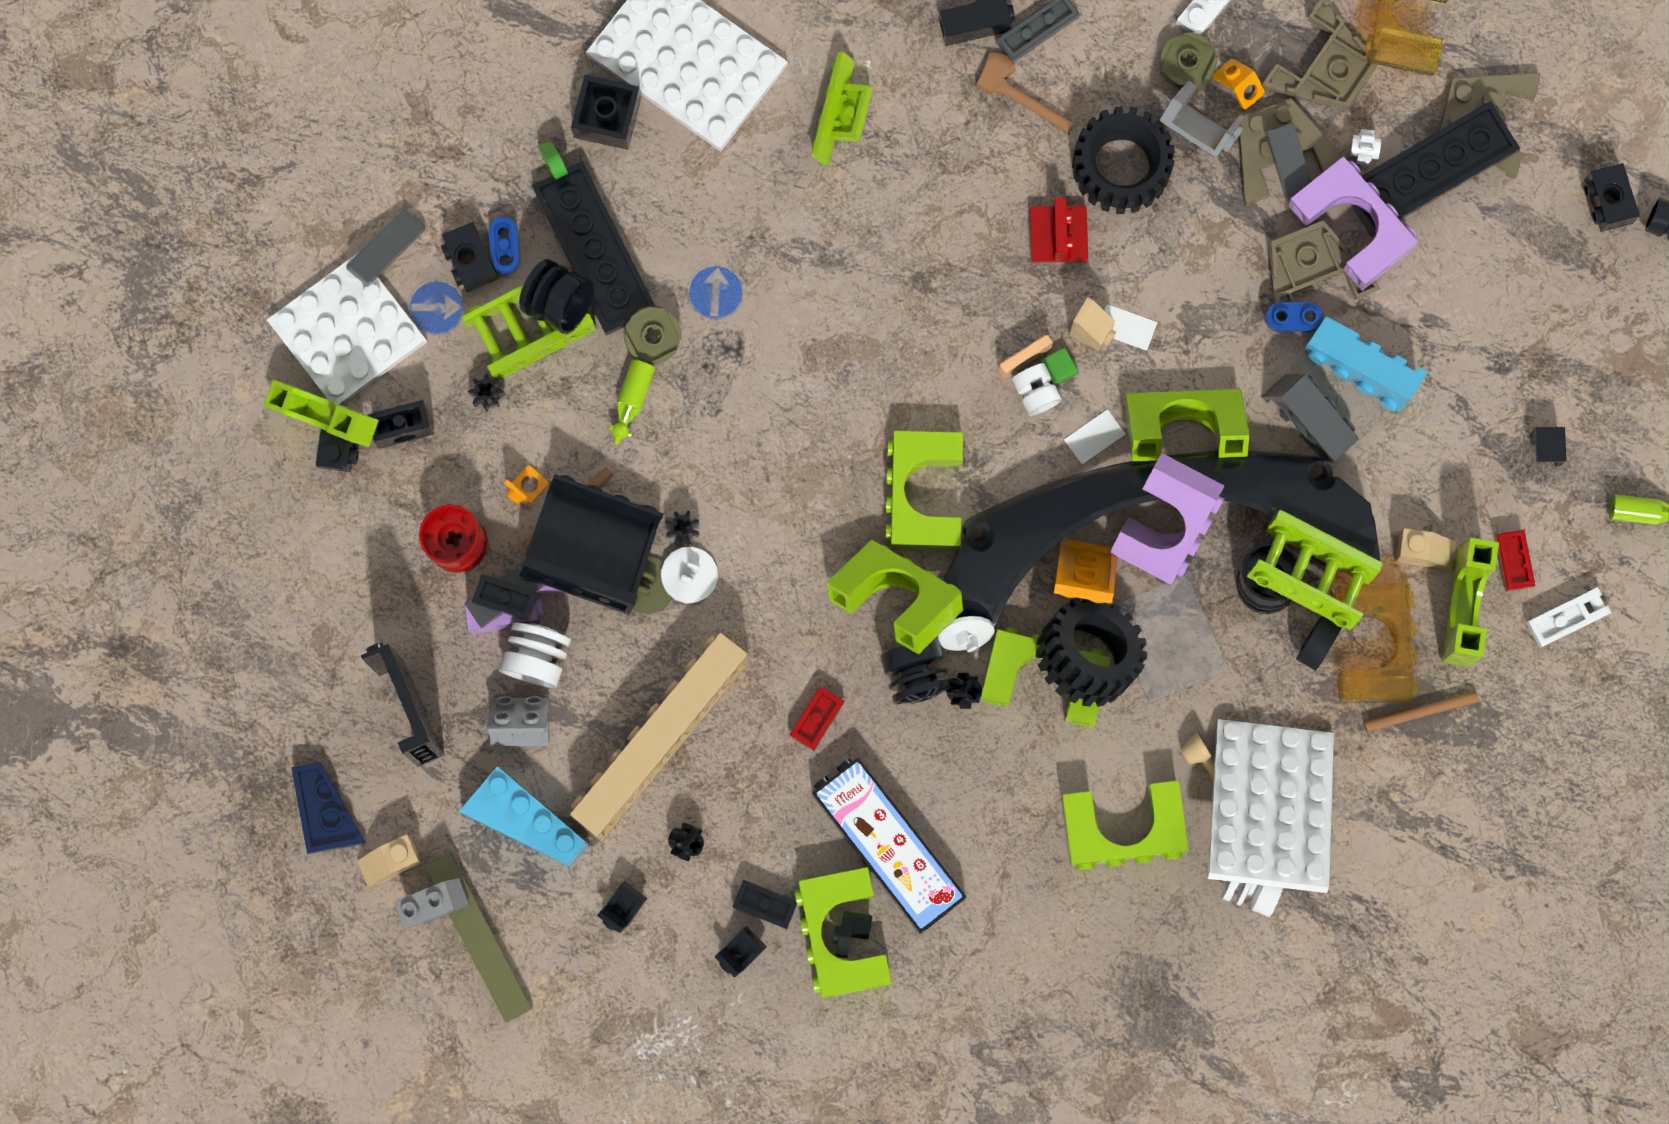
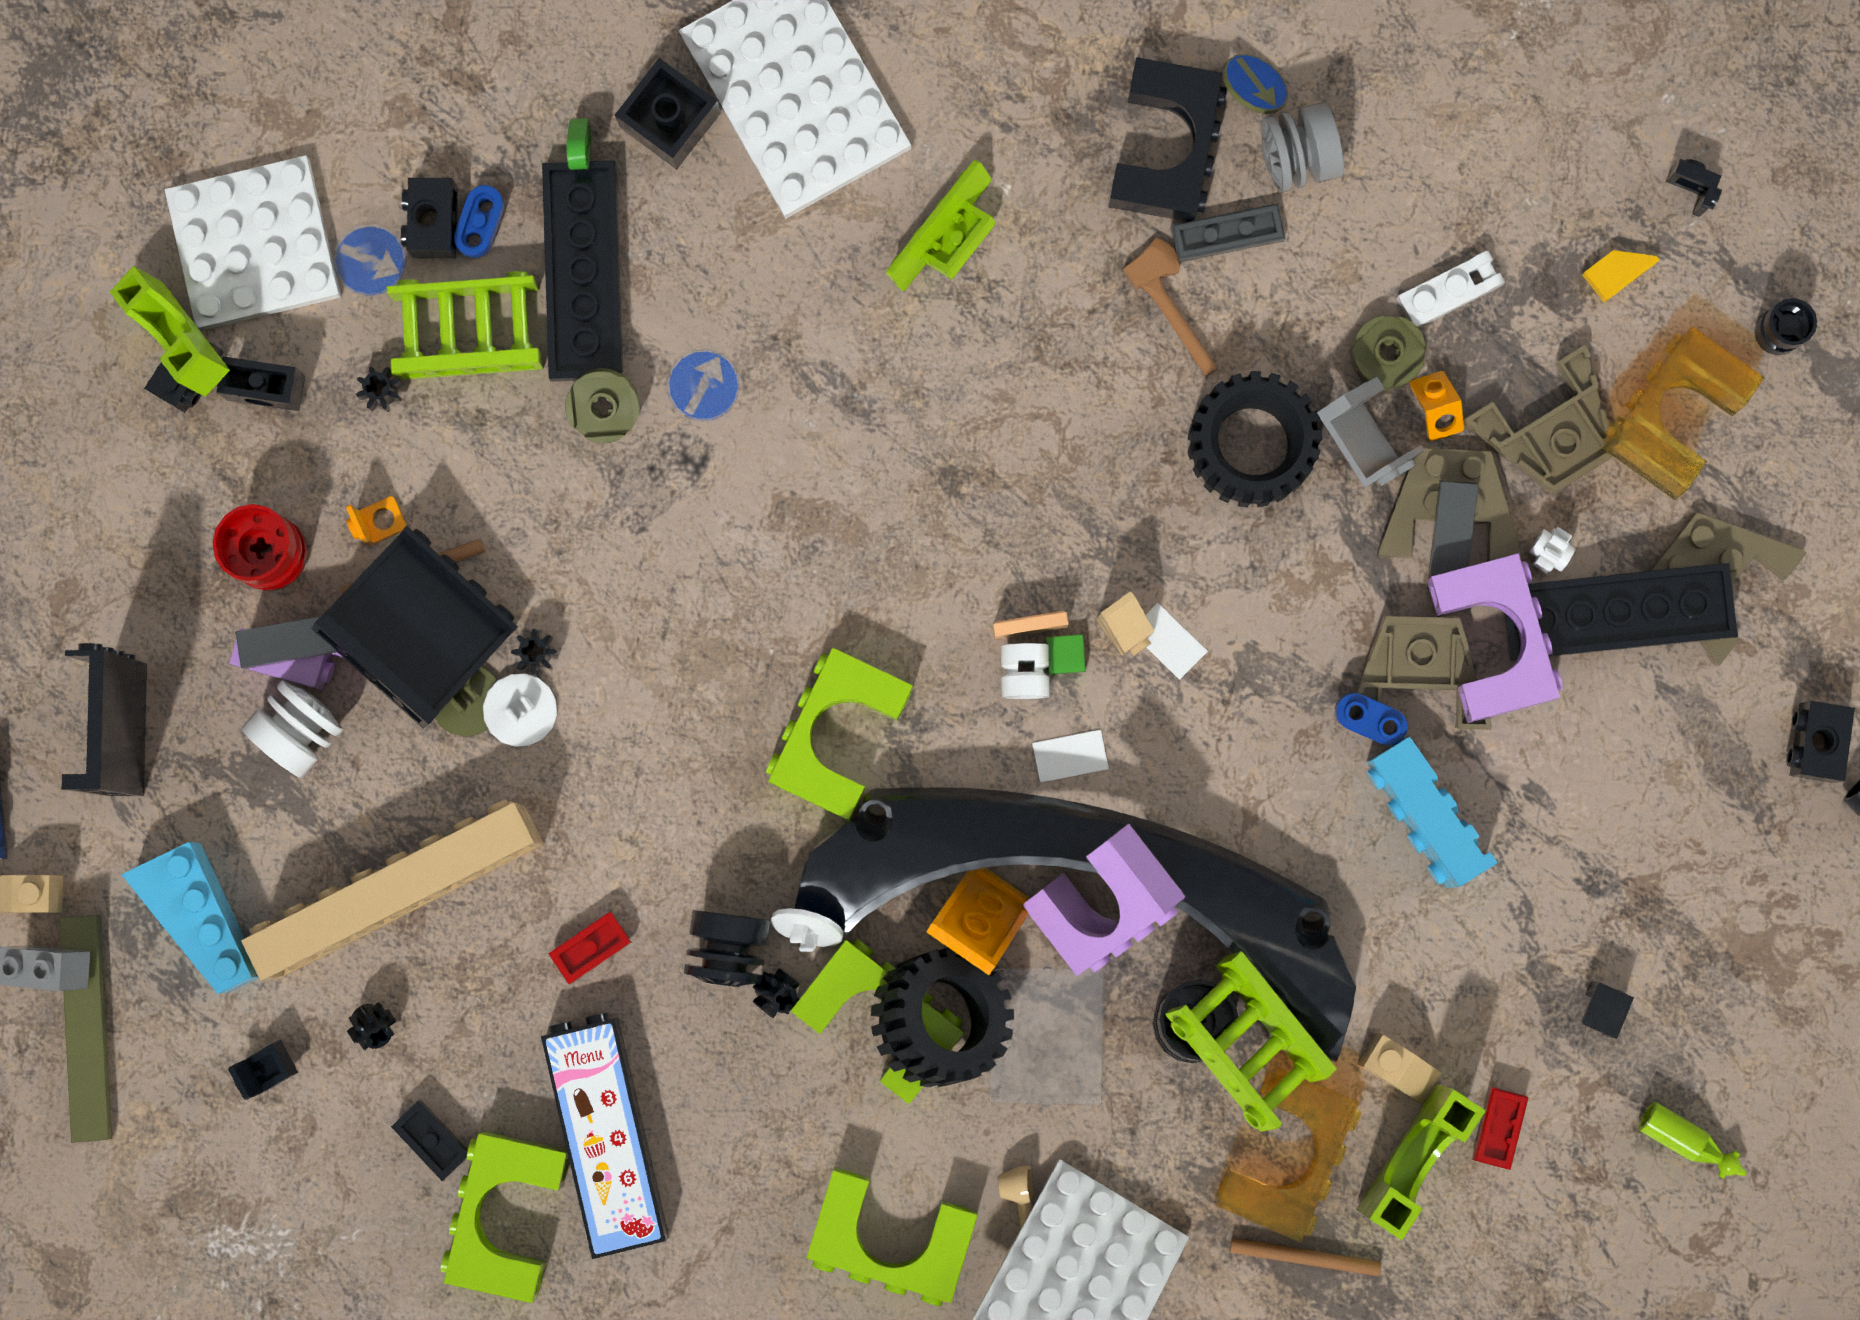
camera: 25 degrees right, 5 degrees up
dark grey tile [346,209,425,287] -> none
black plate [472,574,538,622] -> none
light grey bracket [487,696,550,746] -> none
black wheel [519,259,594,334] -> none
lime wheel [609,360,656,445] -> none
black bracket [715,926,767,977] -> none
lime arch [826,540,963,655] -> none
black bracket [832,911,872,958] -> none
red bracket [1030,198,1088,263] -> none
lime arch [1125,389,1250,461] -> none
dark grey wedge [1261,374,1359,462] -> none
black tyre [1296,615,1342,671] -> none
white plate [1526,587,1612,648] -> none

